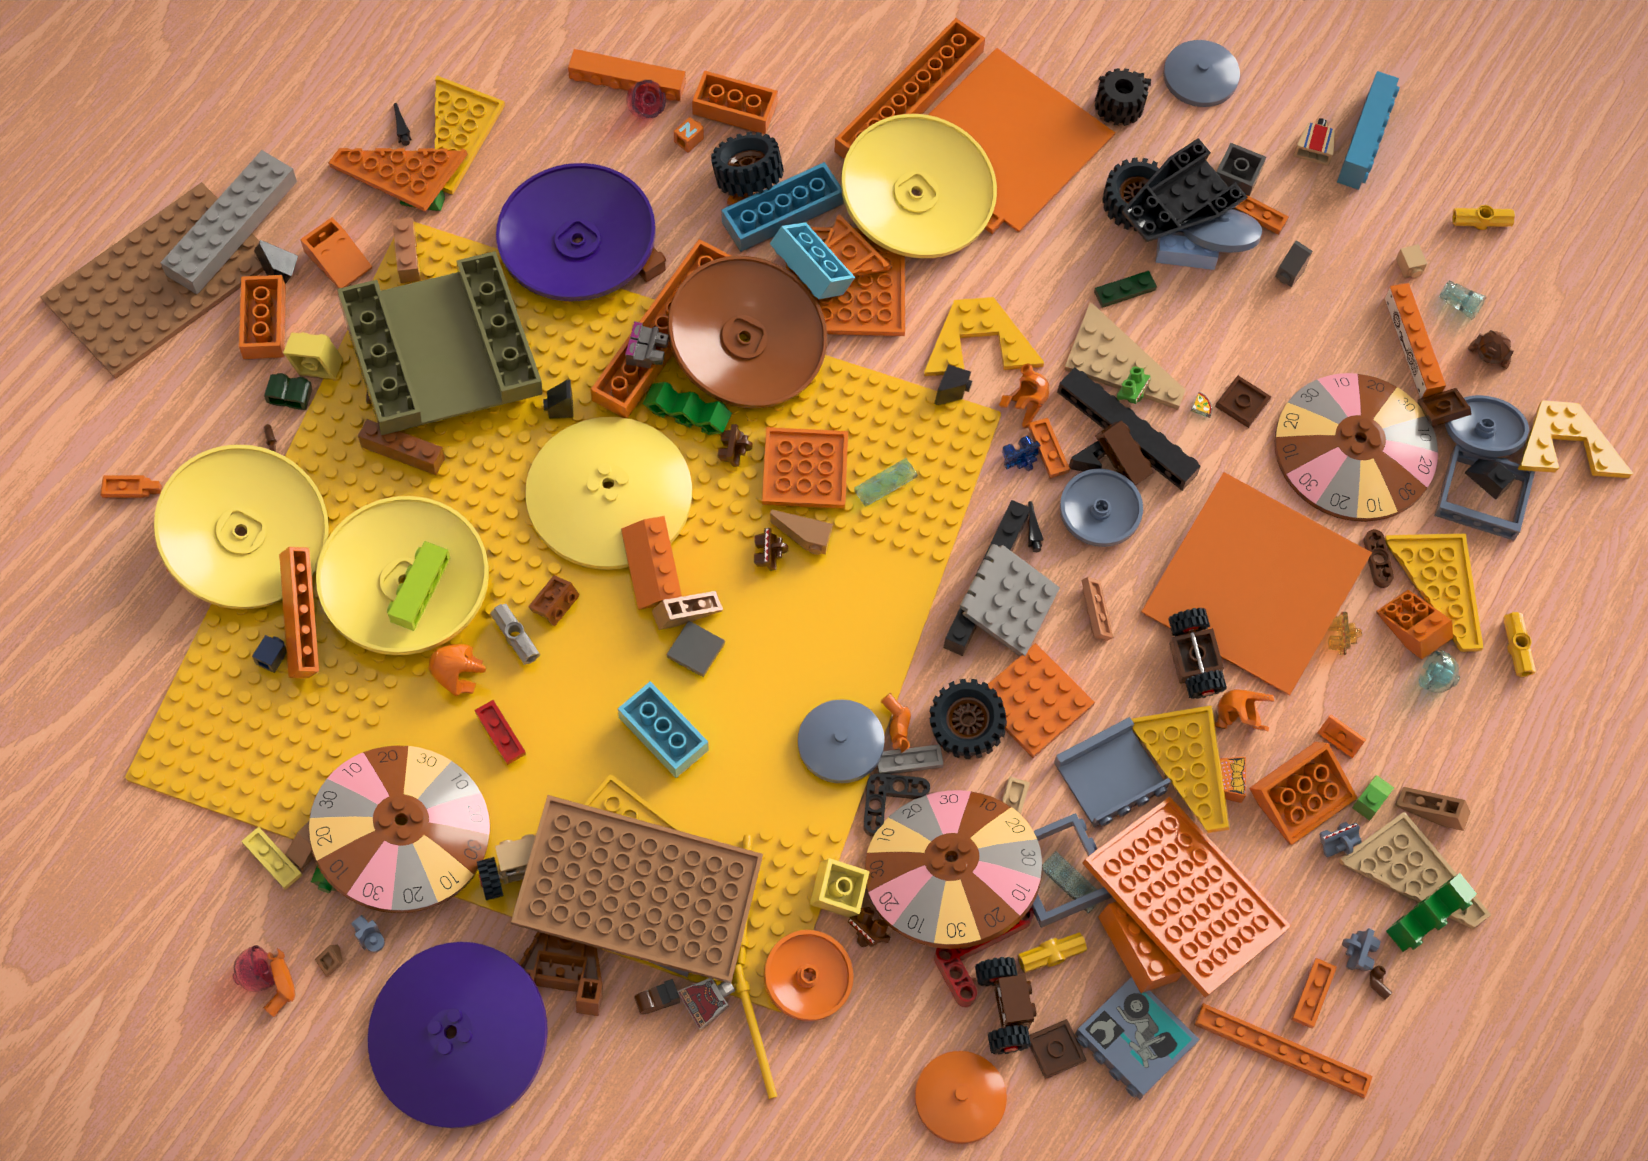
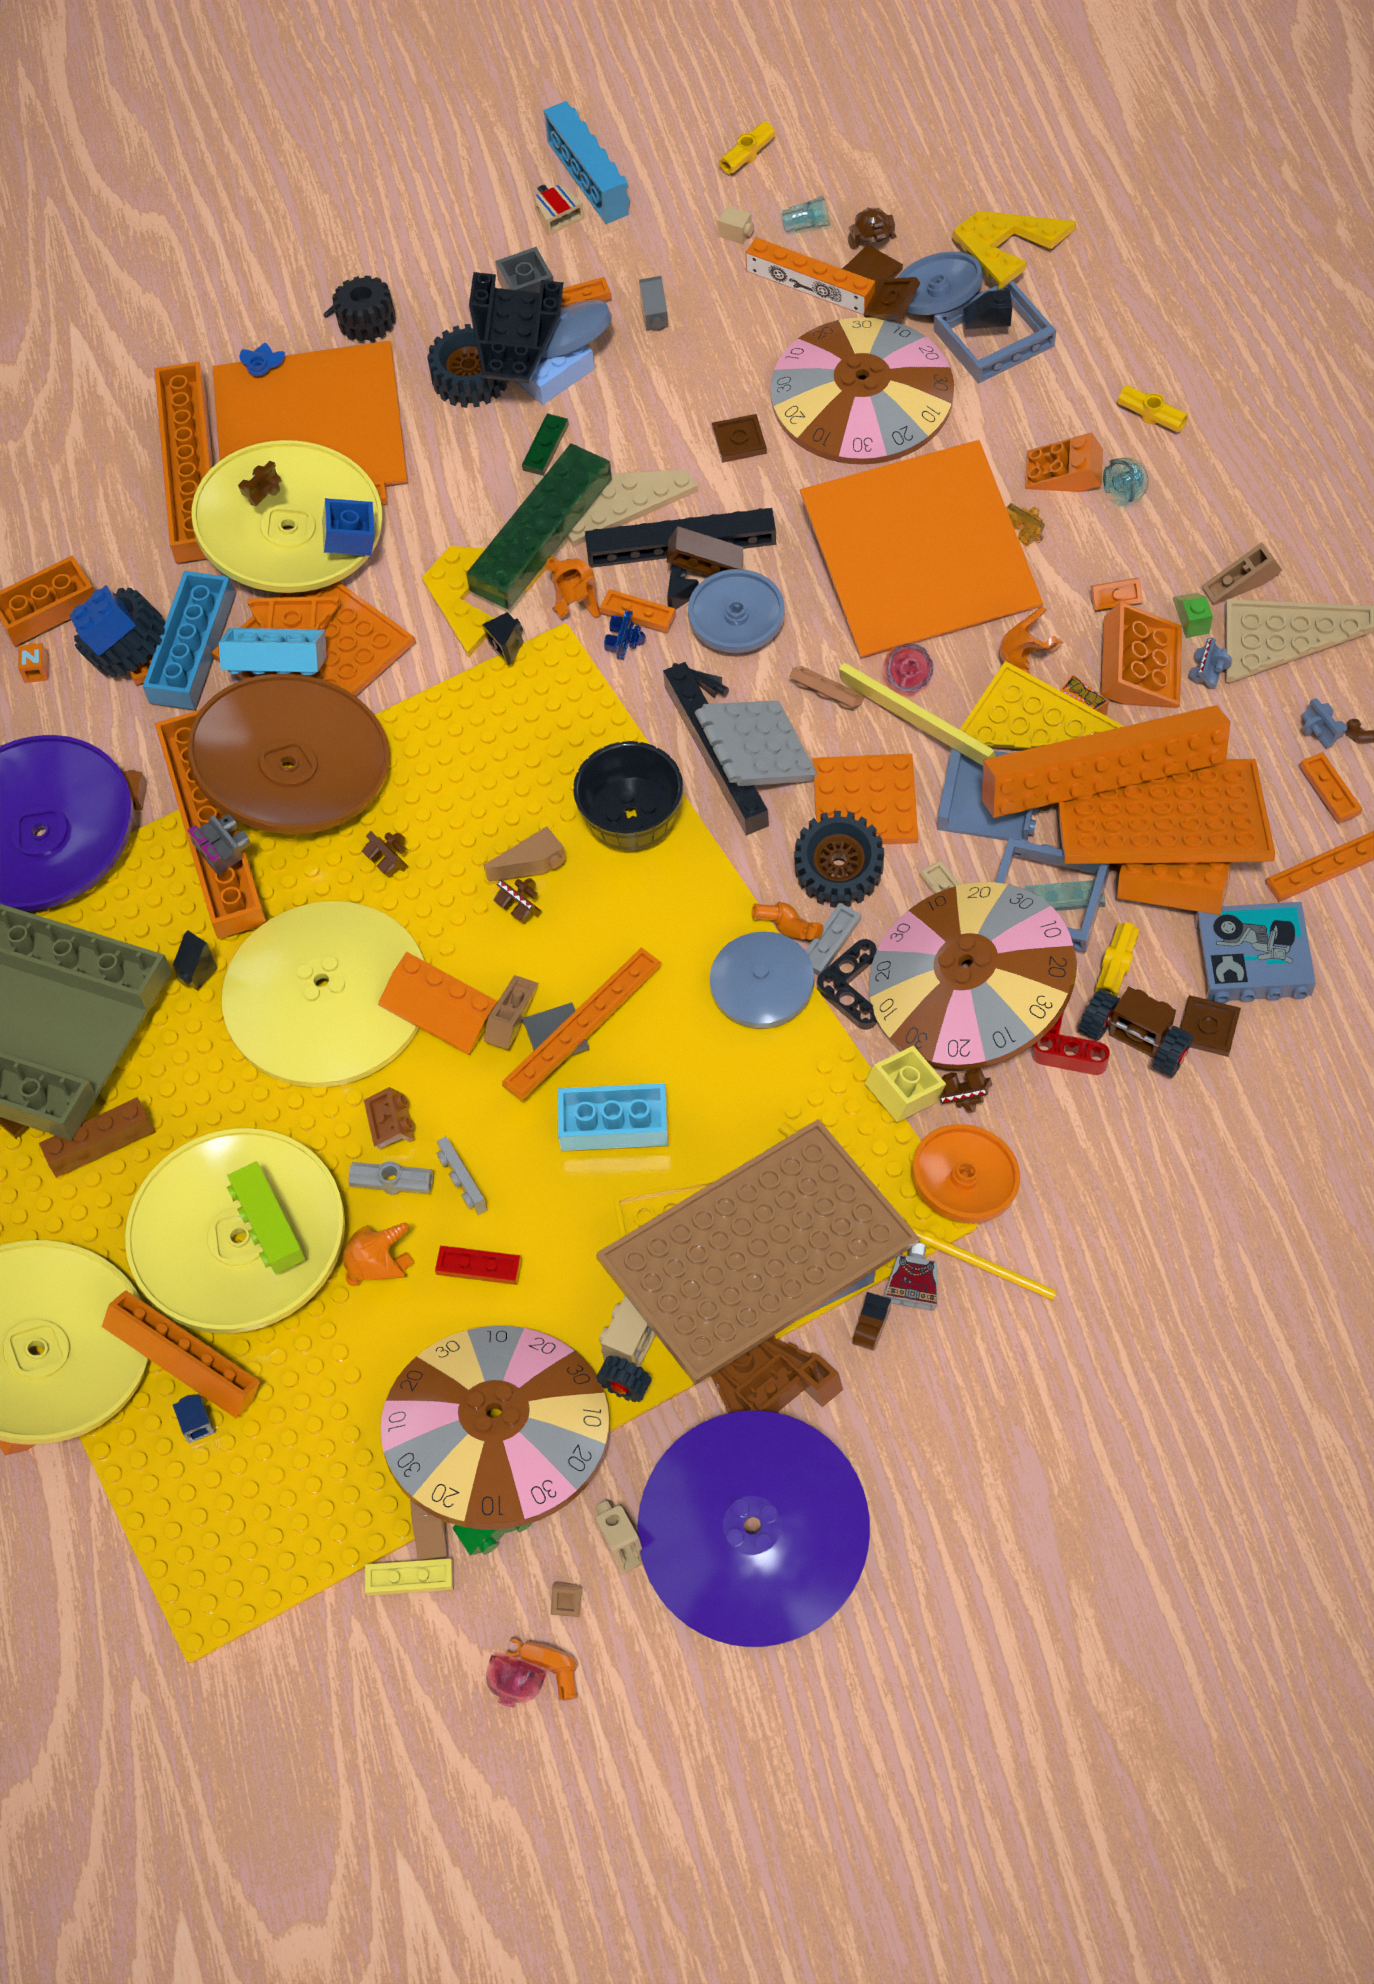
camera: 40 degrees left, 5 degrees down
sand blue hips [351,915,385,952] -> none
green brick [643,382,732,435] -> none
orange plate [762,427,848,509] -> none
clear light blue plate [854,458,917,507] -> none
orange dish [915,1051,1007,1144] -> none
bright green hips [1117,366,1151,404] -> none
sand blue dish [1163,40,1240,107] -> none
brick [1168,608,1227,699] -> none
tile [1191,392,1212,418] -> none
reddish brown beam [1364,529,1394,588] -> none
yellow wing [1385,534,1483,652] -> none
green brick [1386,873,1477,952] -> none
none -> blue brick [69,585,136,656]
none -> reddish brown hips [238,461,282,507]
none -> blue plate [239,343,285,376]
none -> blue brick [322,498,375,556]
none -> light grey plate [436,1136,487,1215]
none -> clear green brick [466,443,612,610]
none -> orange tile [502,947,661,1102]
none -> black piece [573,741,683,851]
none -> tan torso [595,1501,643,1575]
none -> light yellow tile [839,663,996,766]
none -> reddish brown tile [842,244,903,291]
none -> clear pink cylinder [883,643,934,693]
none -> orange brick [982,705,1231,818]

